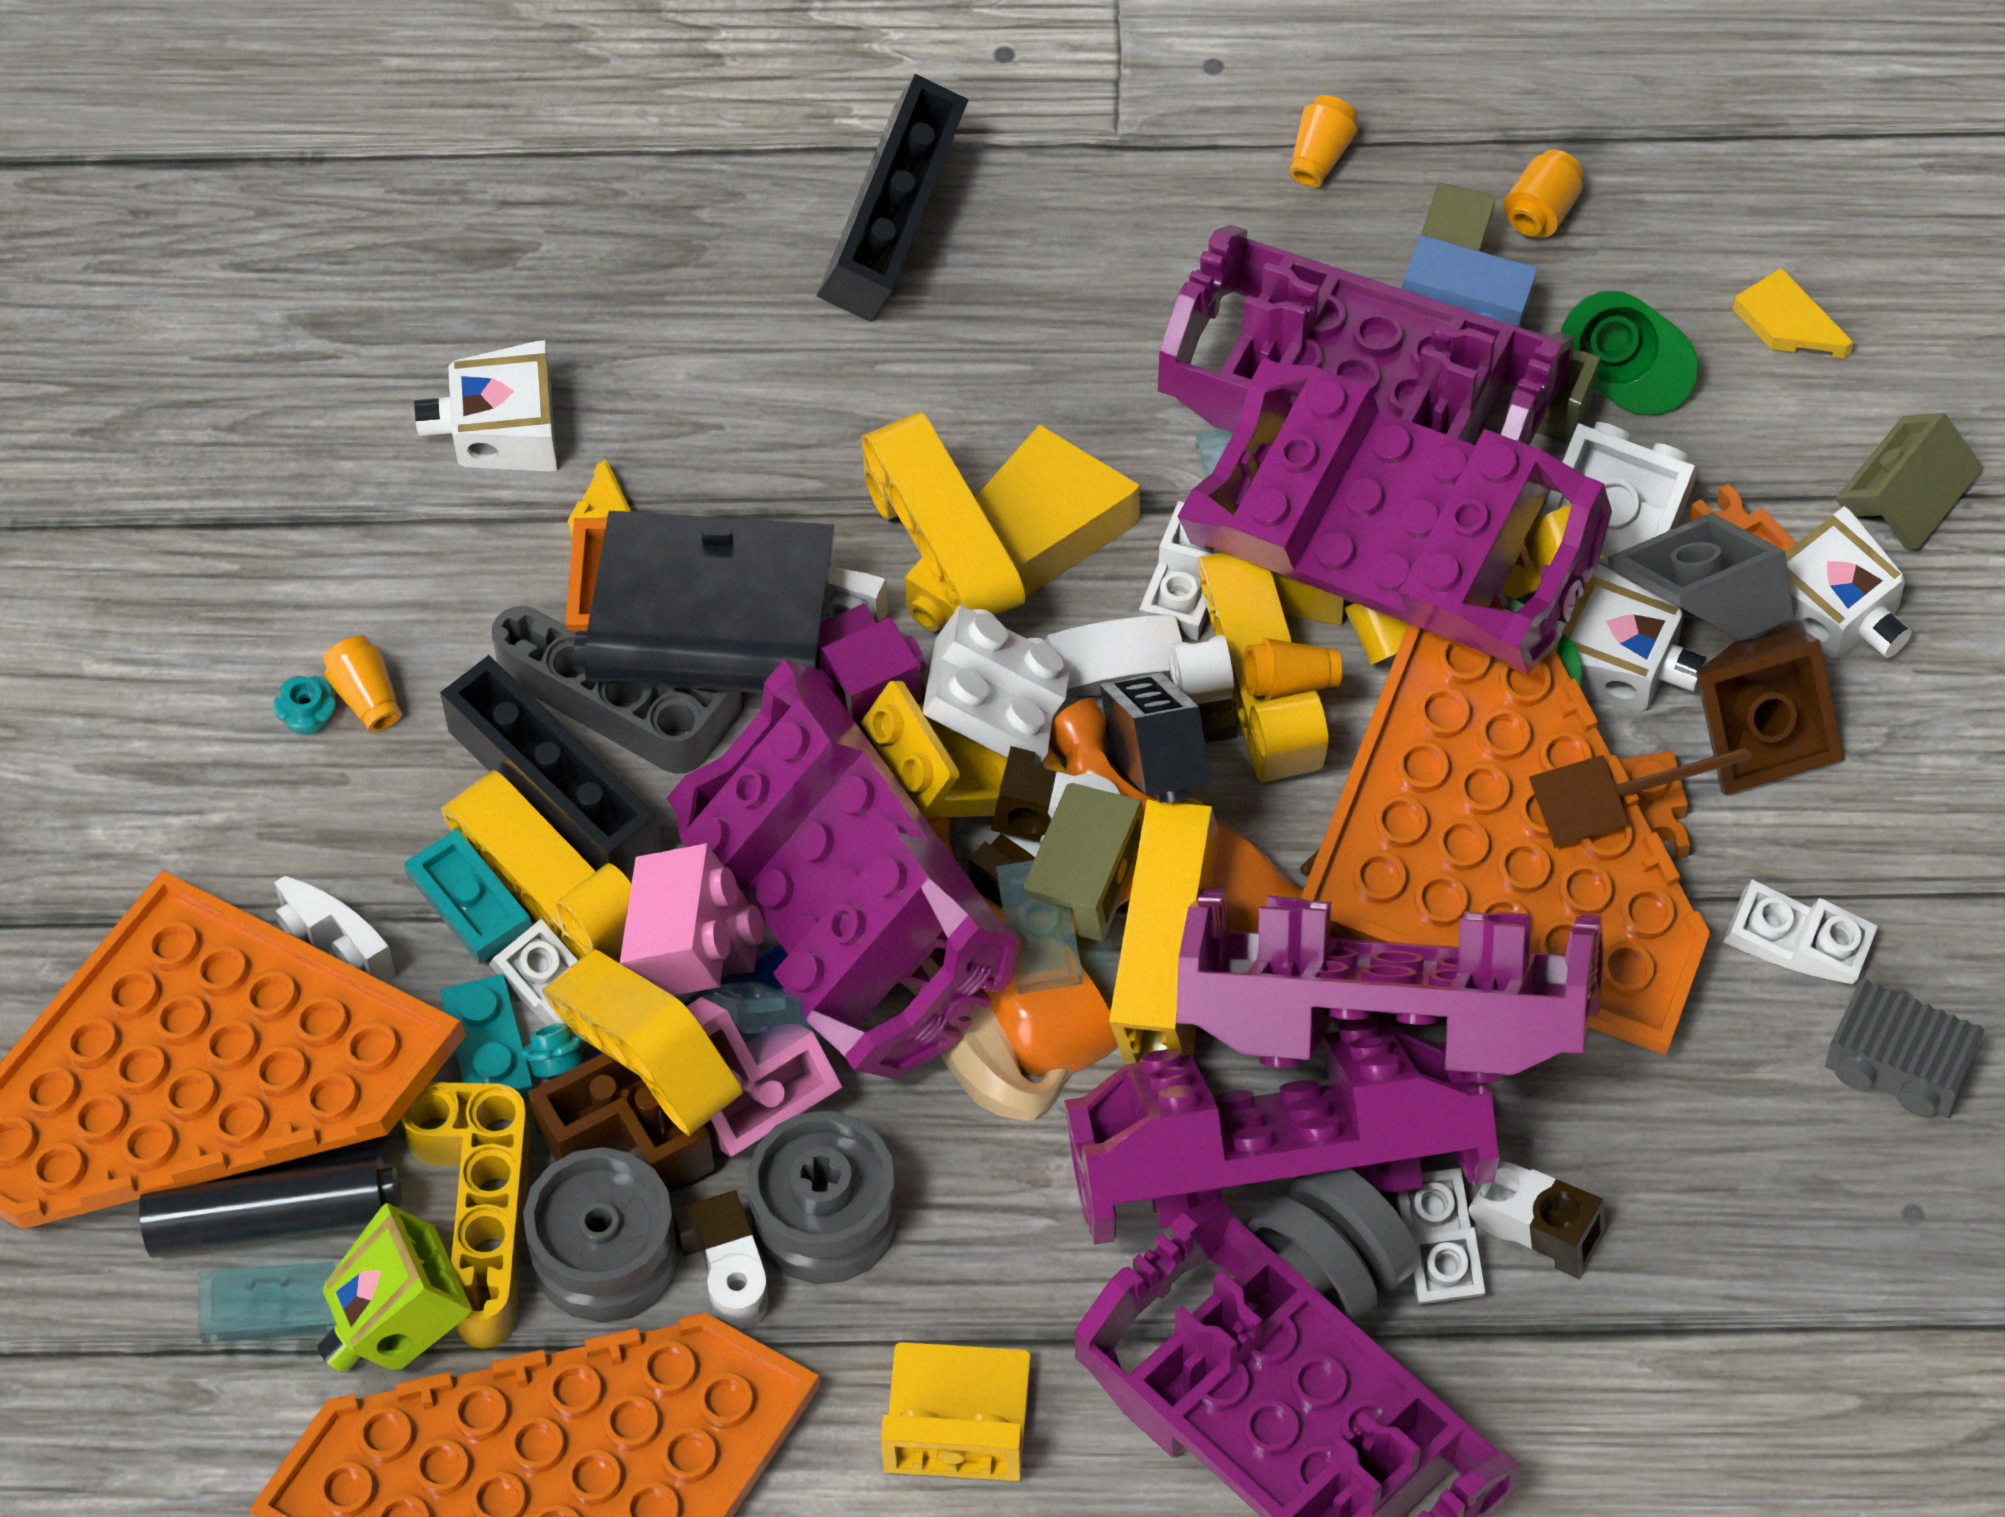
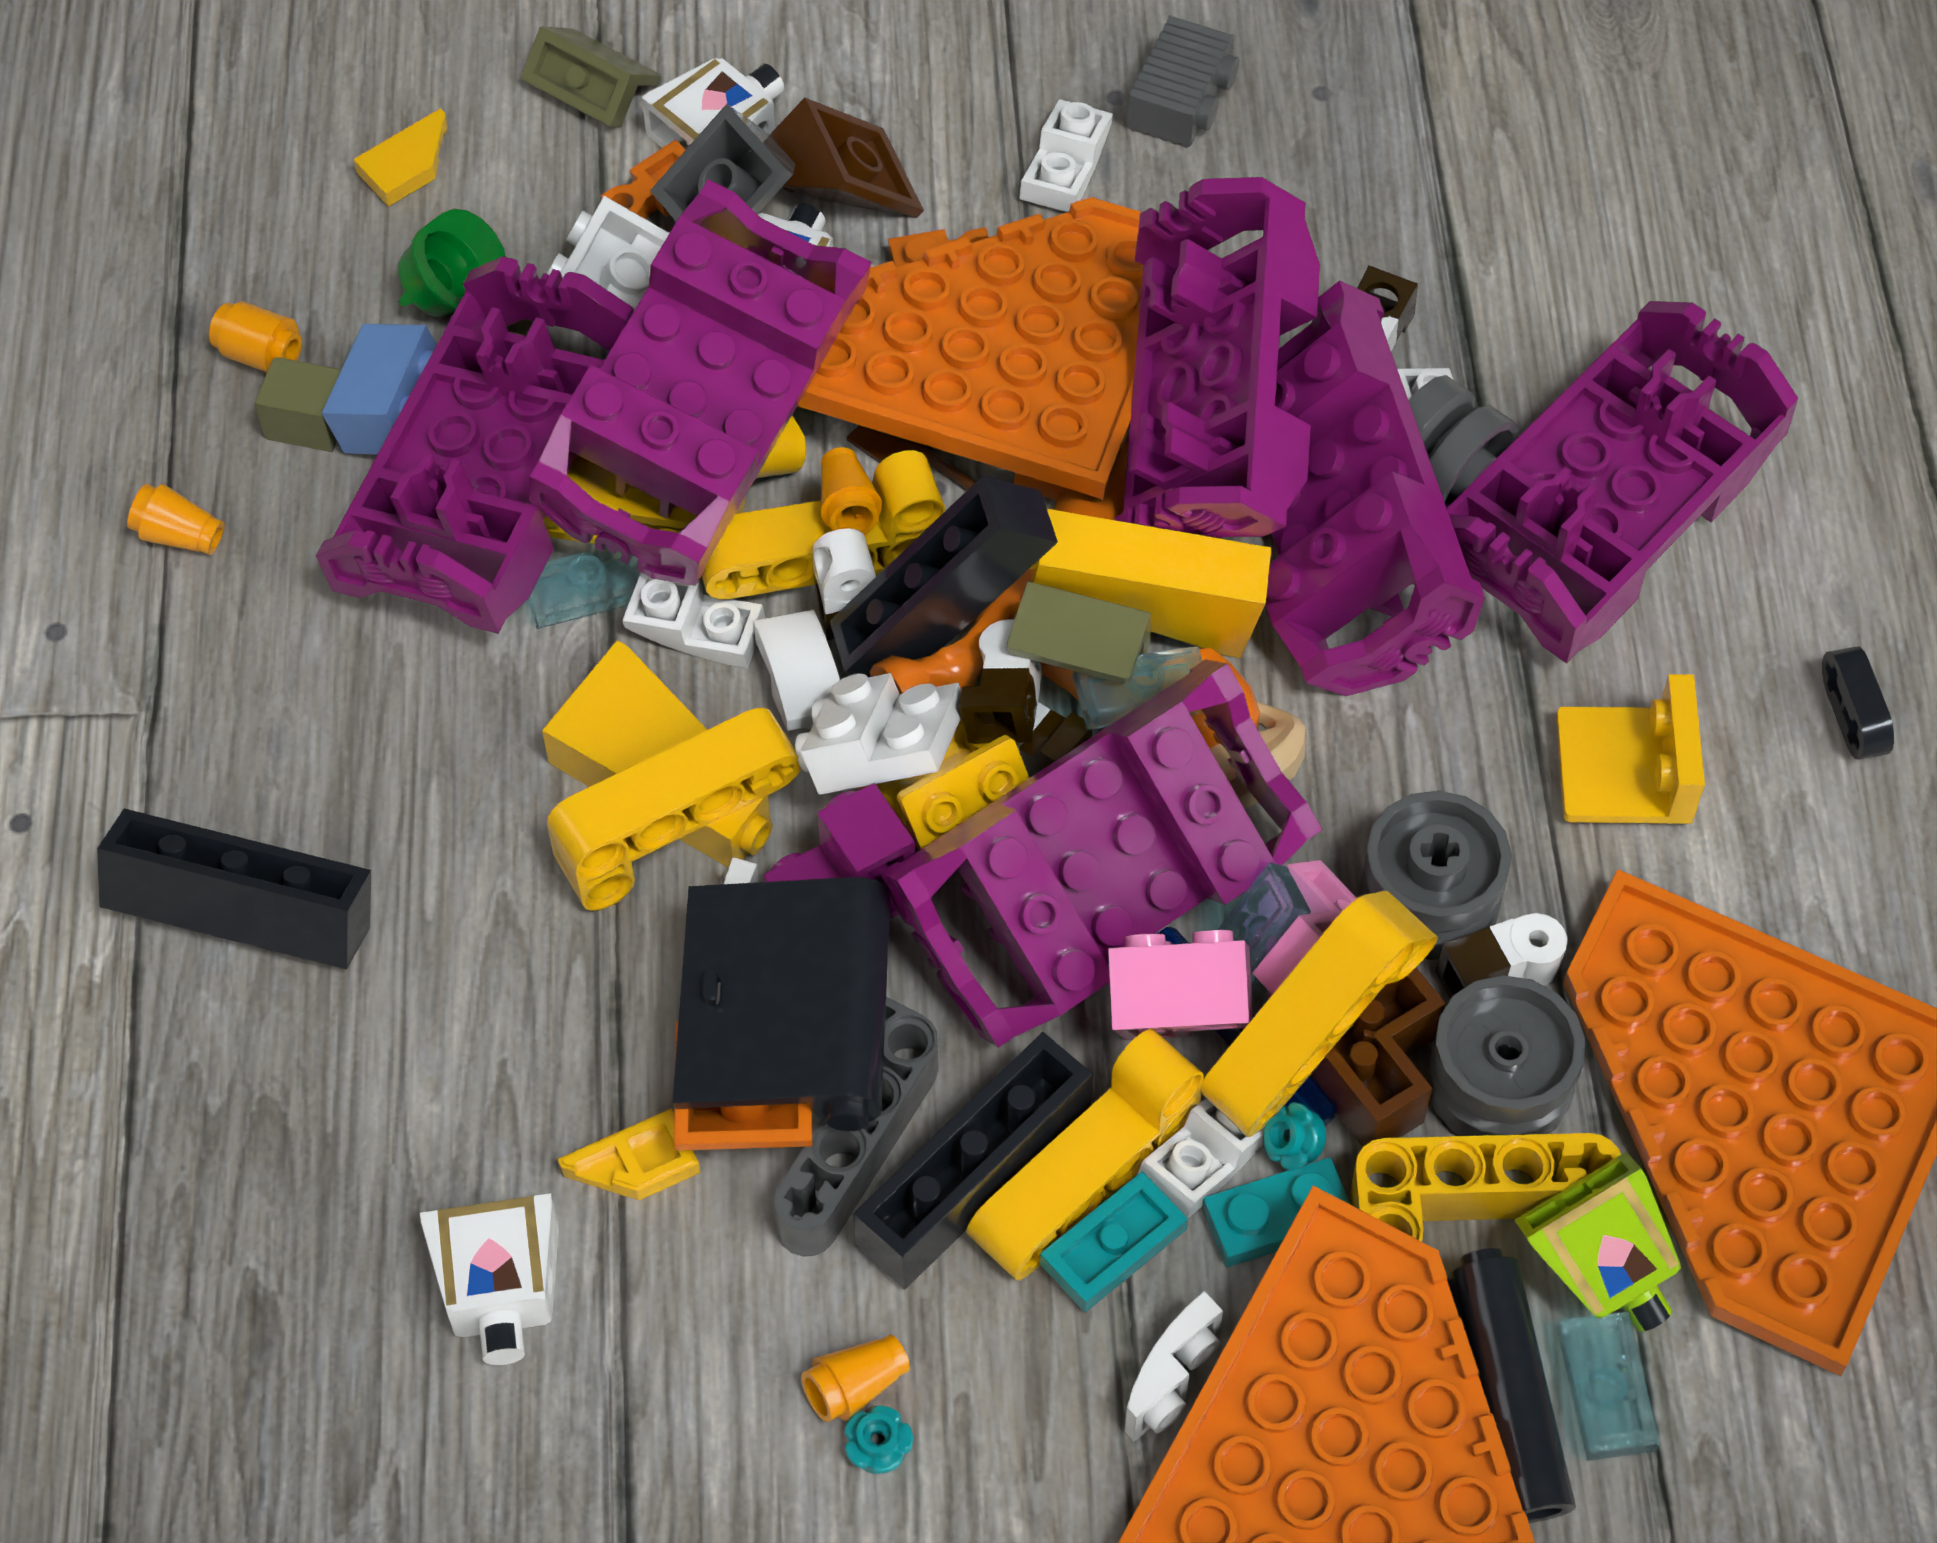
camera: 95 degrees left, 0 degrees up
reddish brown piece [1529,748,1751,848] -> none

